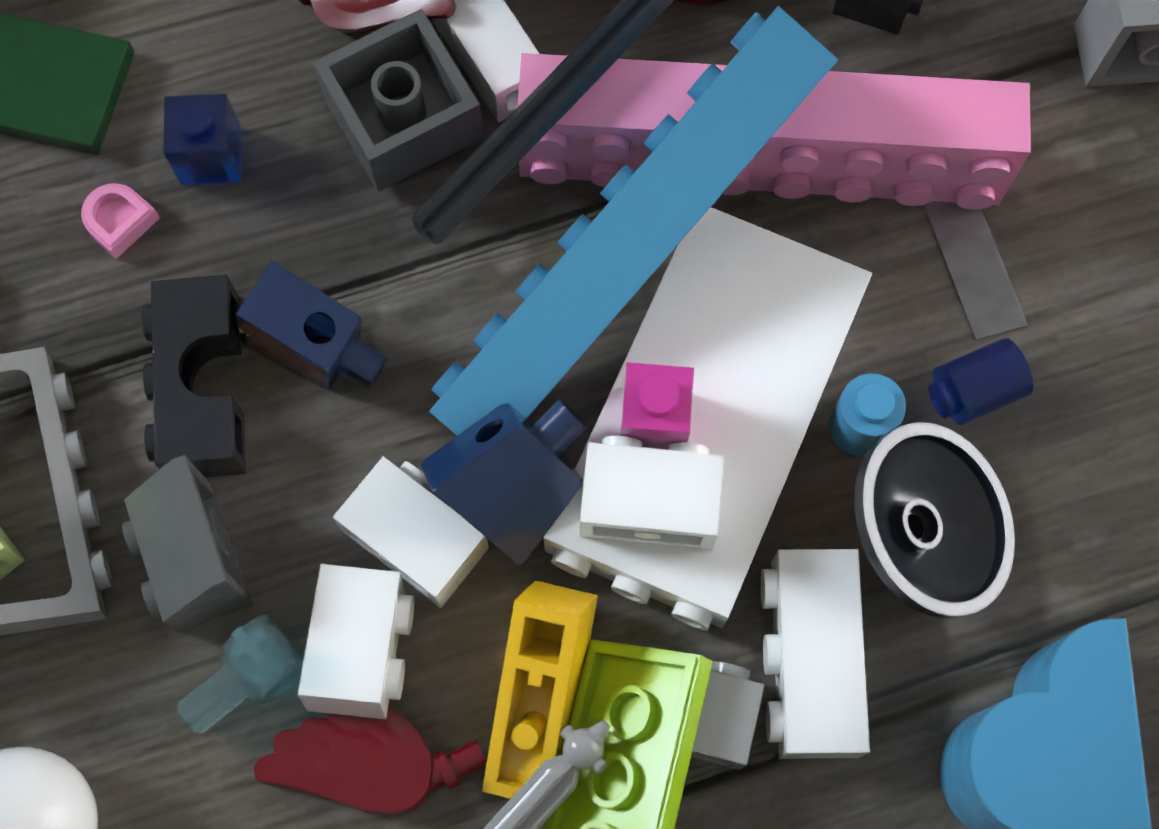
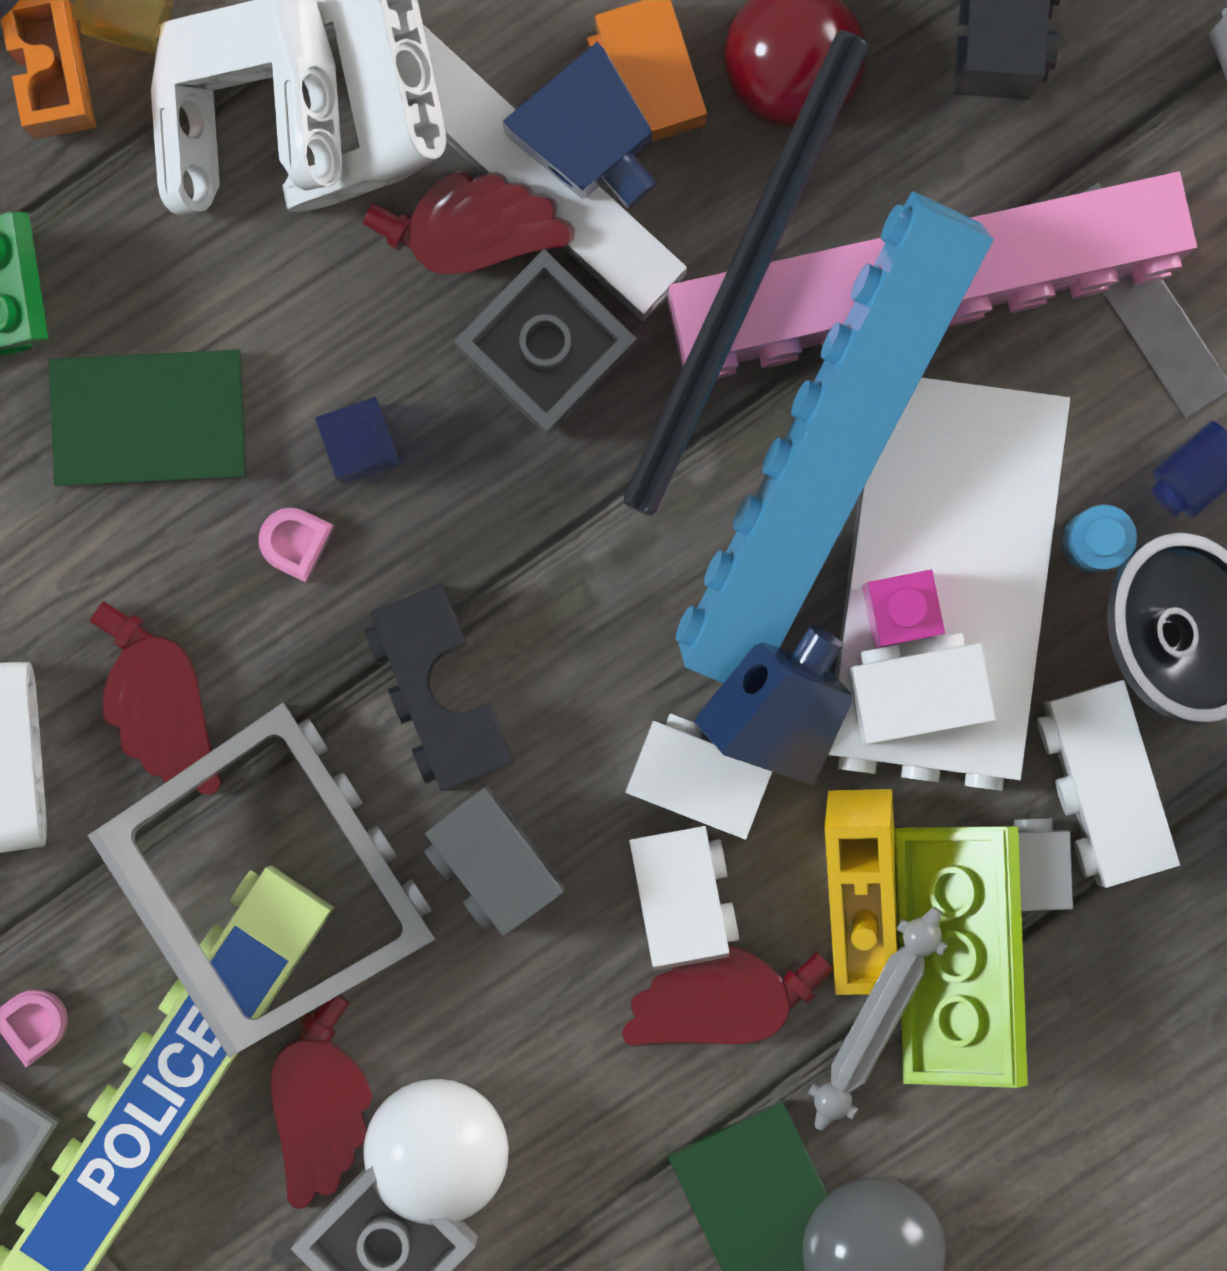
camera: 20 degrees left, 15 degrees up
clear light blue axle [177,614,304,734] -> none
dark blue torso [236,260,388,391] -> none

